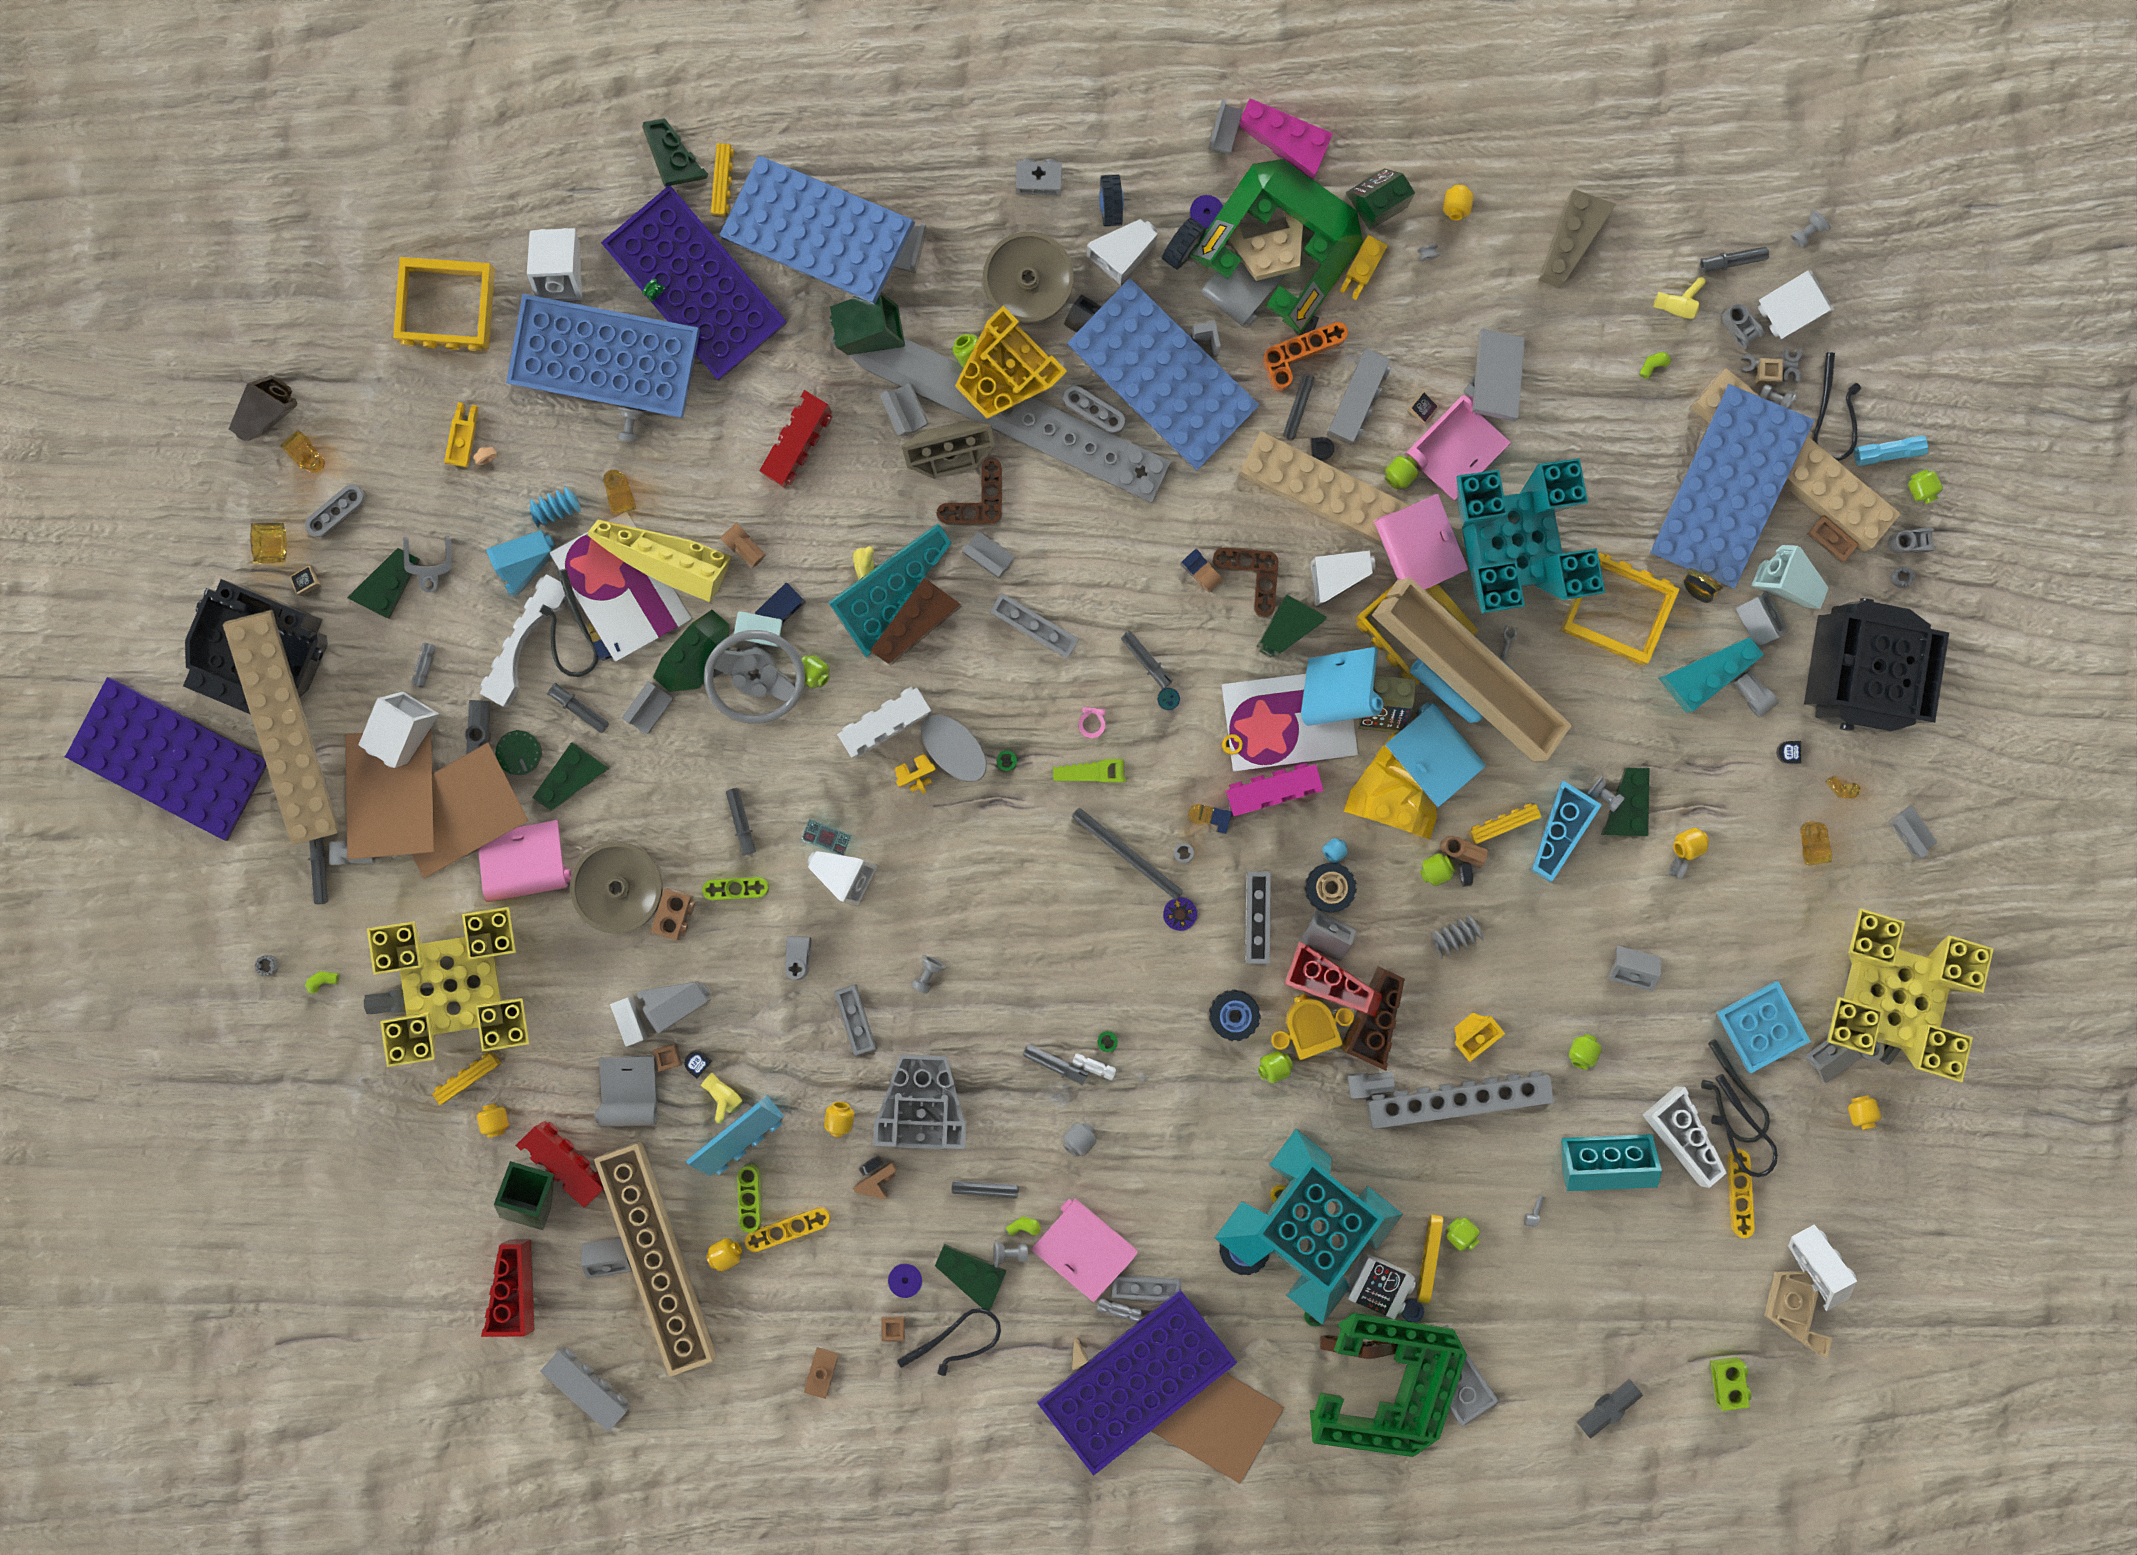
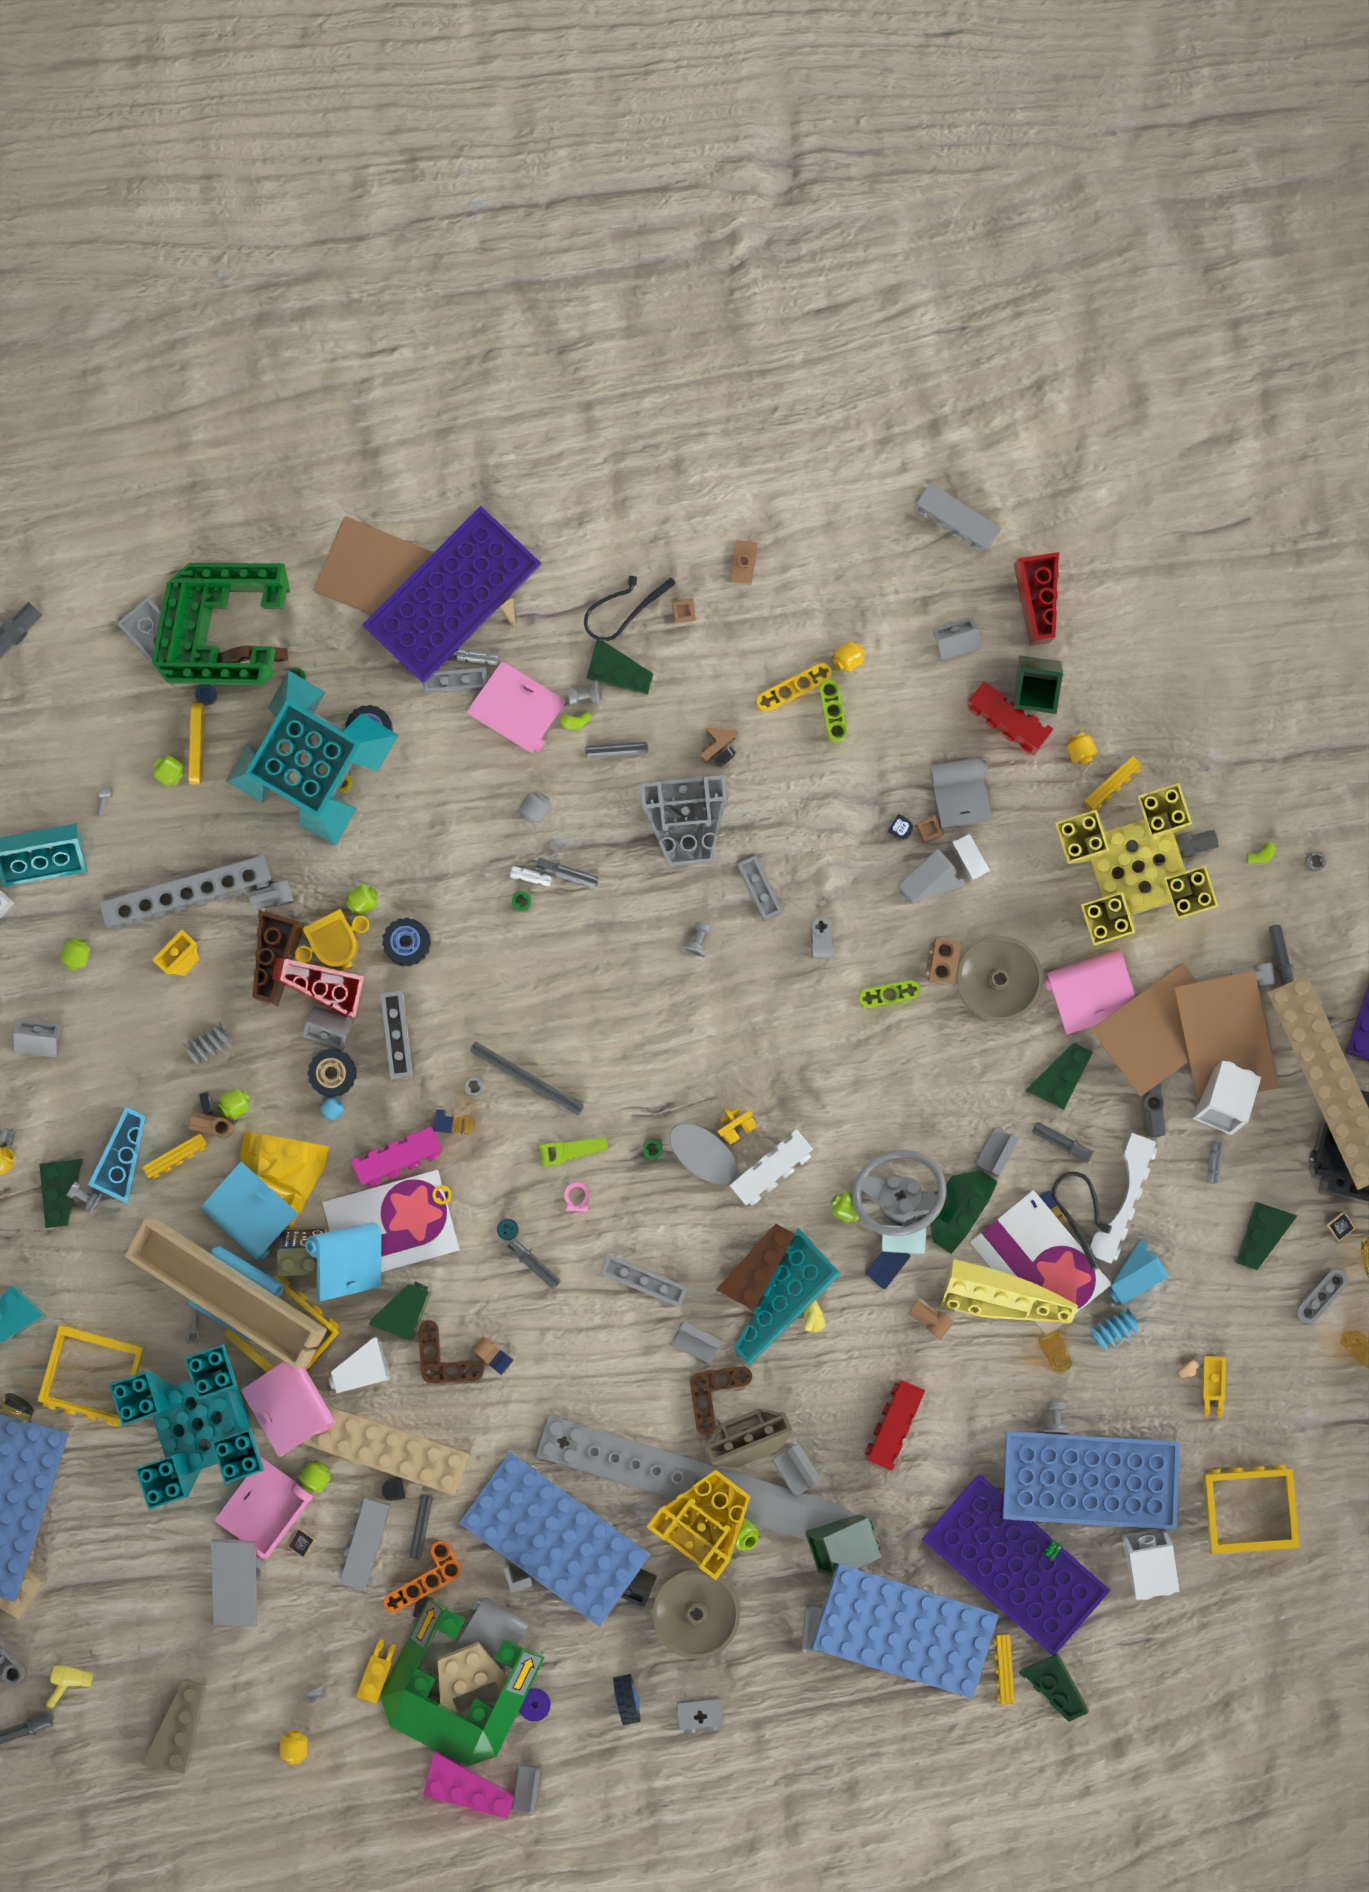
camera: 170 degrees right, 5 degrees down
light grey piece [403,536,451,592] -> none
dark green tile [495,730,542,775] -> none
tan brick [594,1141,717,1377] -> none
medium azure slope [686,1095,784,1176] -> none
light yellow piece [700,1073,743,1124] -> none
dark grey axle [726,788,756,856] -> none
clear light blue tile [801,819,852,856] -> none
white slope [807,851,878,906] -> none
yellow head [824,1101,855,1137] -> none
dark purple piece [888,1264,922,1298] -> none
light grey plate [1064,386,1125,434] -> none
white slope [1087,219,1158,285] -> none
black wheel [1162,217,1206,270] -> none
piece [1163,897,1197,931] -> none
slope [1345,1250,1416,1319] -> none
dark green slope [1346,168,1415,231] -> none
lime arm [1639,352,1671,379] -> none

